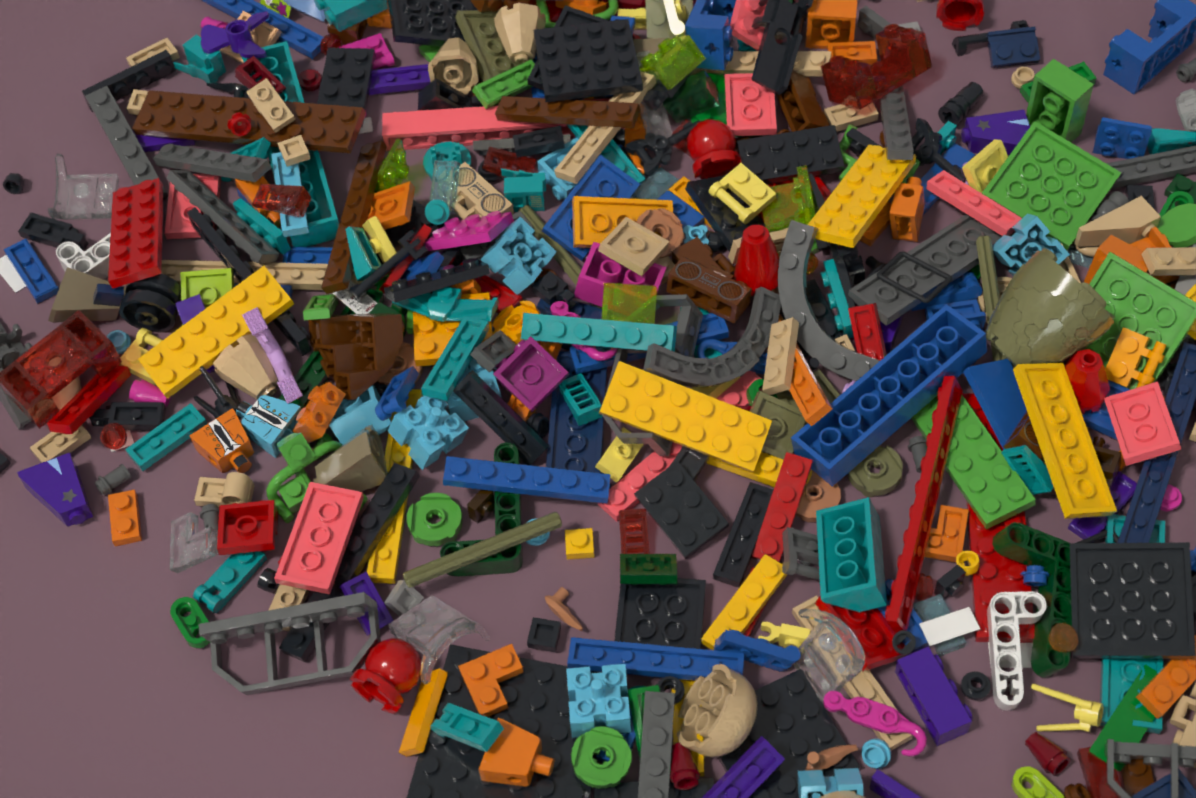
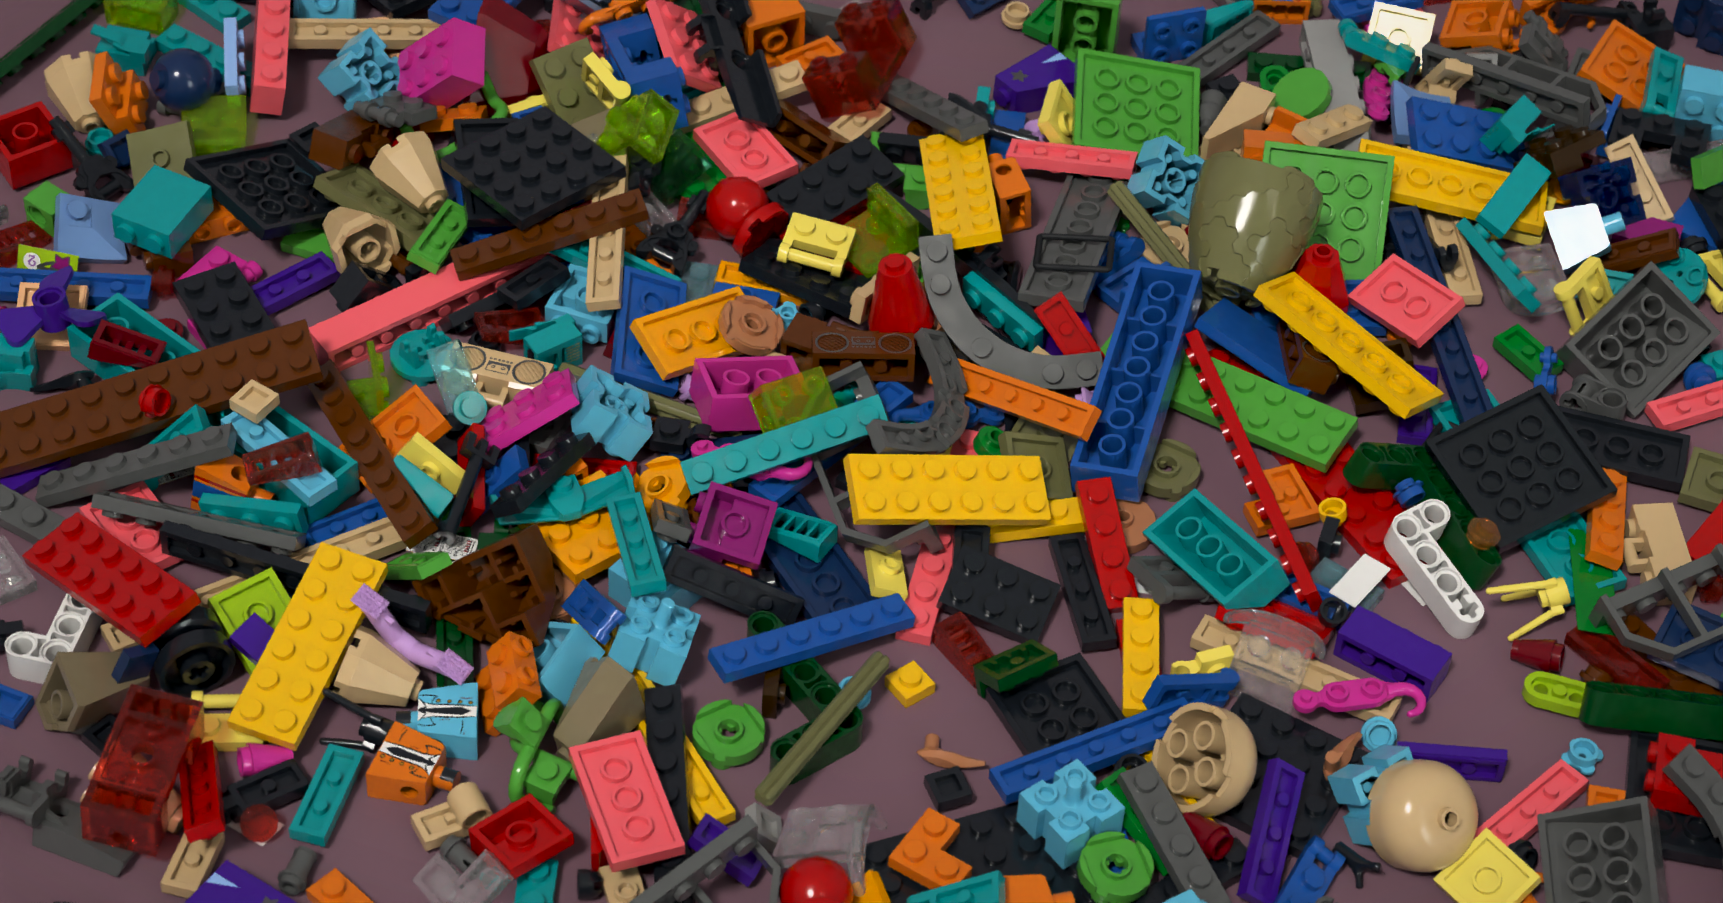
camera: 40 degrees left, 10 degrees down
tan plate [246,78,296,133] -> none
tan plate [598,217,670,276] -> none
tan plate [762,317,799,395] -> none
dark grey pin [908,436,927,473] -> none
black axle [938,82,984,125] -> none
black plate [961,671,991,700] -> none
teal slope [1001,445,1054,495] -> none
light orange plate [1105,327,1166,388] -> none

